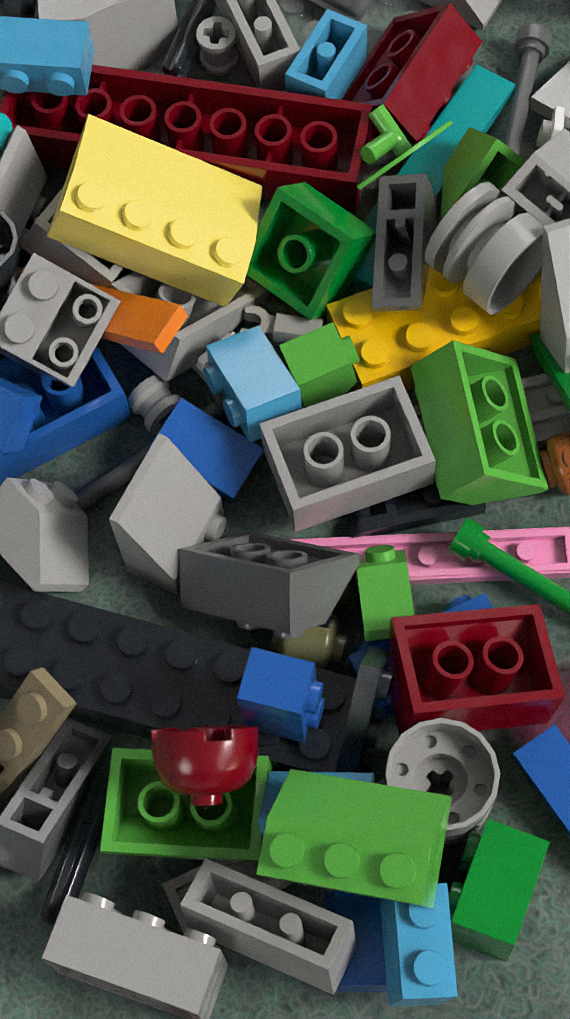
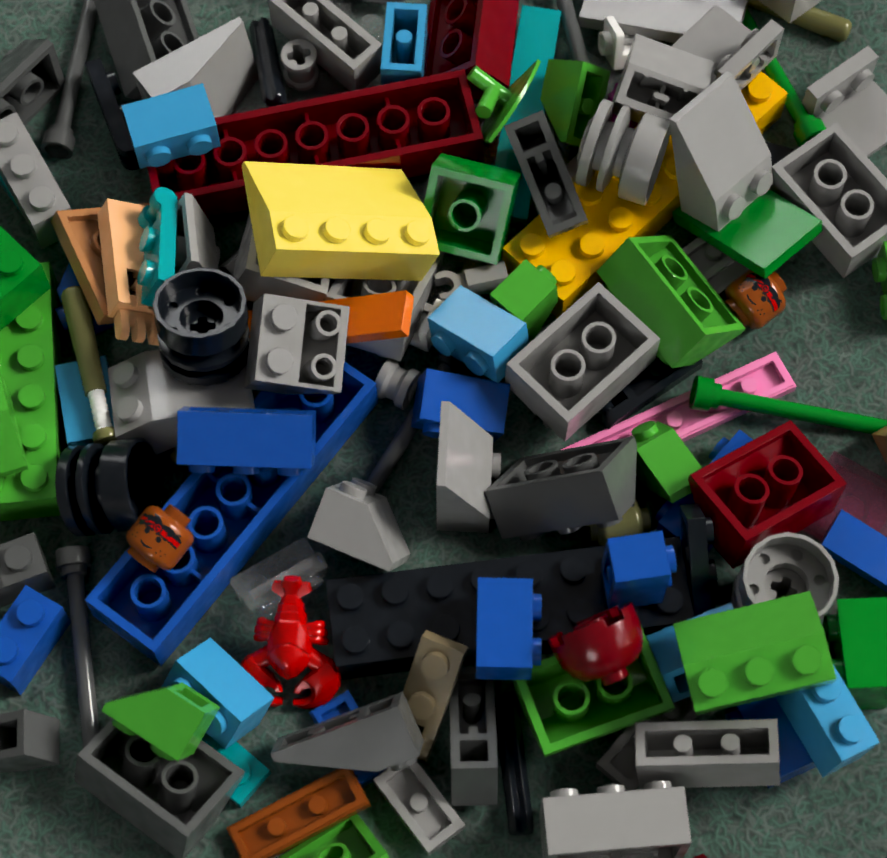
camera: 30 degrees left, 0 degrees up
none -> blue brick [476,577,542,680]

